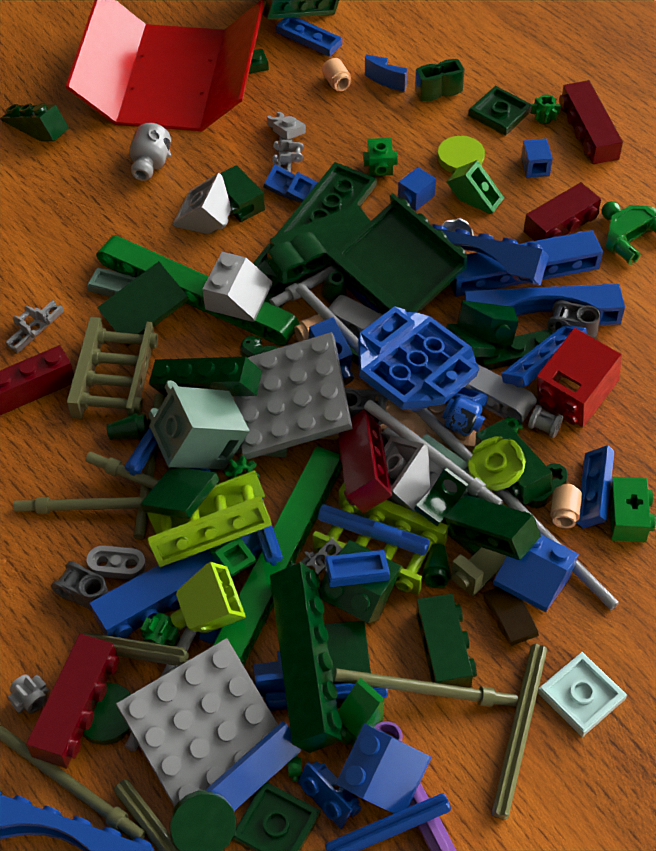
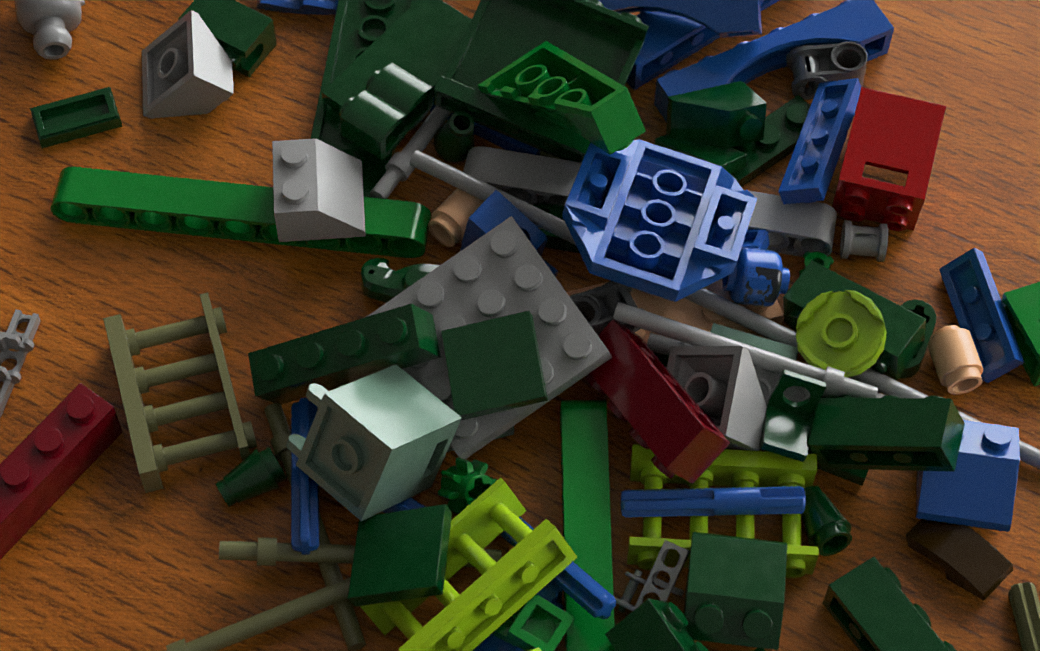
camera: 25 degrees left, 5 degrees up
sand green tile [87,267,137,297] -> none
dark green tile [97,261,190,347] -> none
blue tile [324,550,390,587] -> none
olive bracket [451,547,507,597] -> none
none -> dark green tile [30,87,122,148]
none -> dark green tile [441,310,548,420]
none -> green wedge [477,41,646,155]

